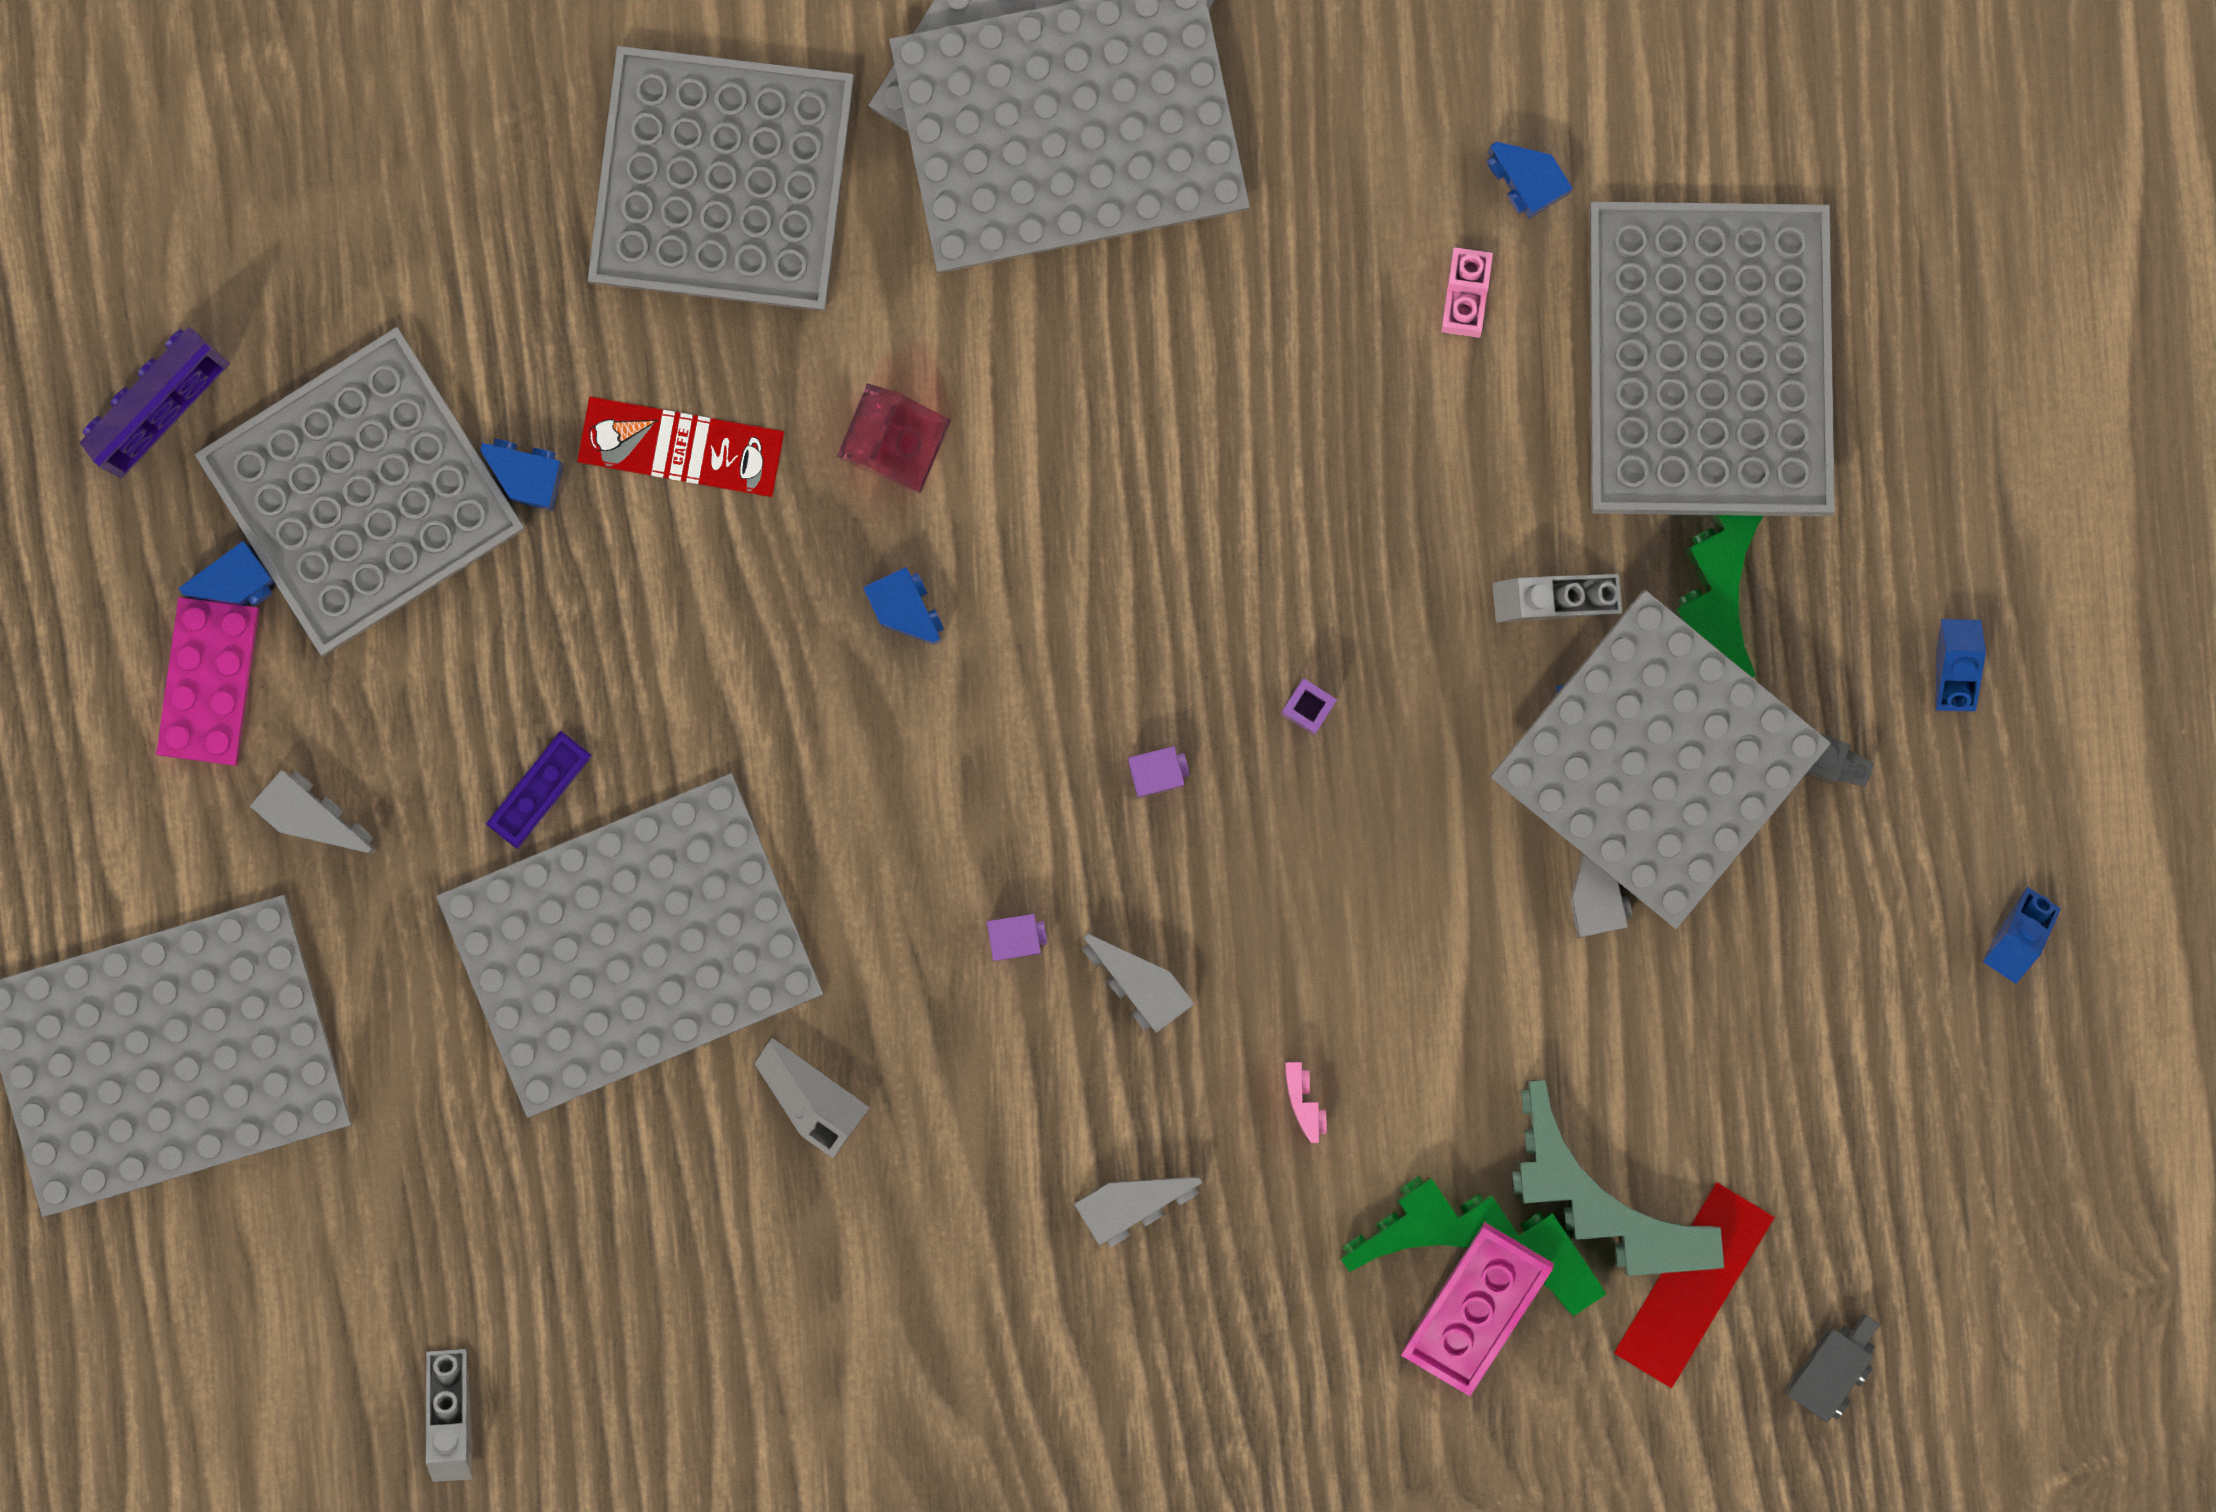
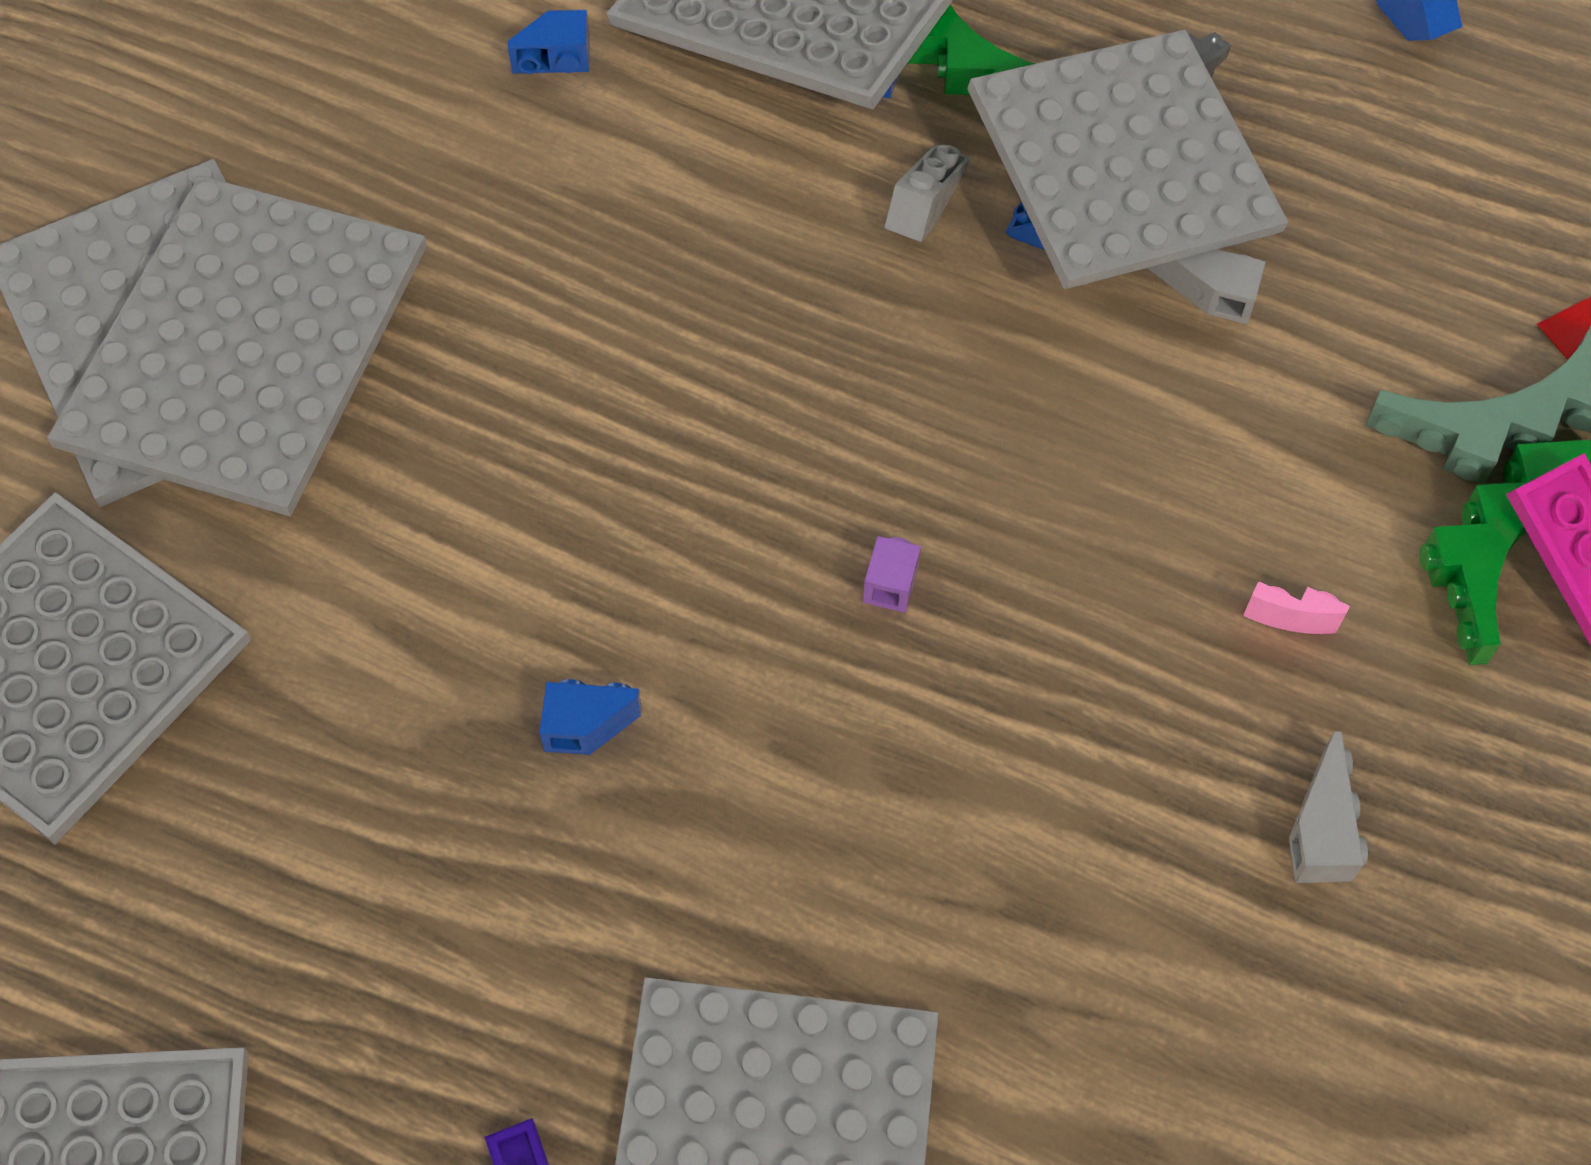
camera: 60 degrees left, 25 degrees down
blue slope [480,439,564,511] -> none
sticker [577,396,784,497] -> none
light grey slope [755,1038,870,1158] -> none
clear pink slope [837,383,951,493] -> none
medium lavender brick [987,914,1047,962] -> none
light grey slope [1082,934,1194,1033] -> none
medium lavender brick [1280,678,1337,736] -> none
bright pink slope [1441,247,1493,338] -> none

